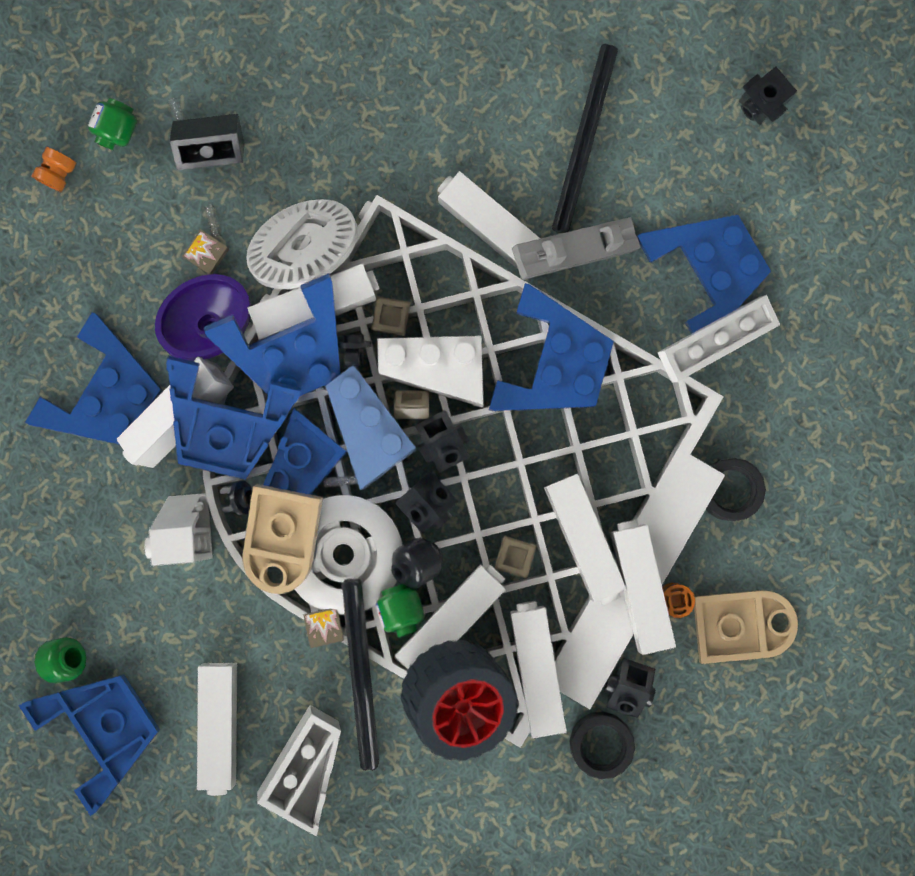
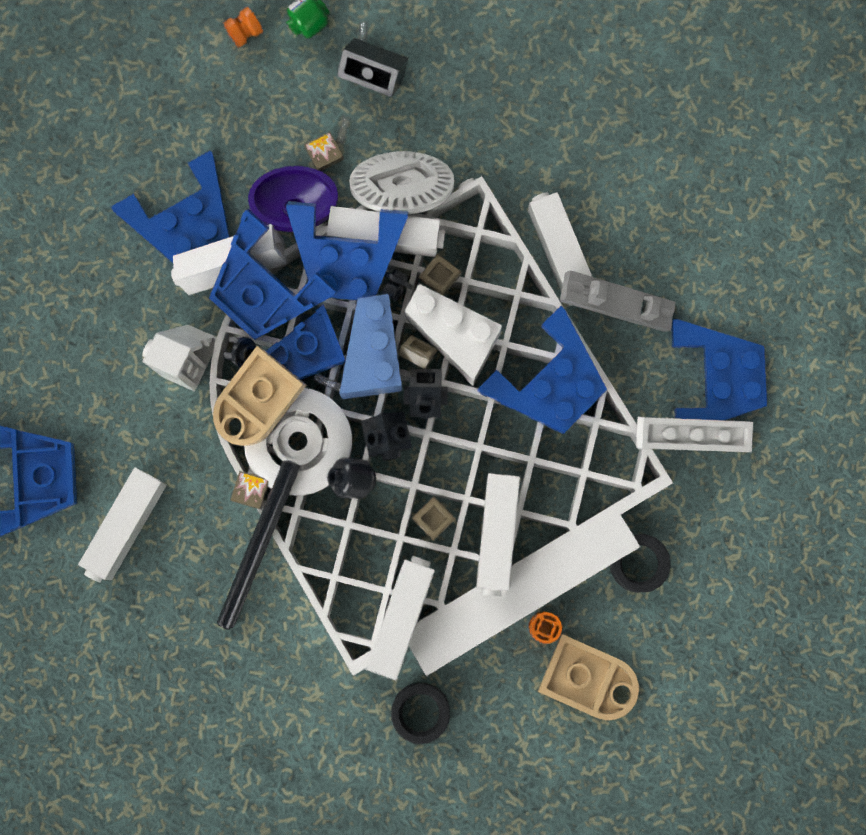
camera: 35 degrees right, 5 degrees down
green head [34,637,87,683] -> none
white wedge [257,705,341,836] -> none
green head [376,584,425,638] -> none
white brick [395,564,506,669] -> none
black wheel [401,640,518,761] -> none
black axle [552,44,618,233] -> none
black brick [604,658,656,718] -> none
white brick [610,520,676,655] -> none
black brick [739,66,797,126] -> none

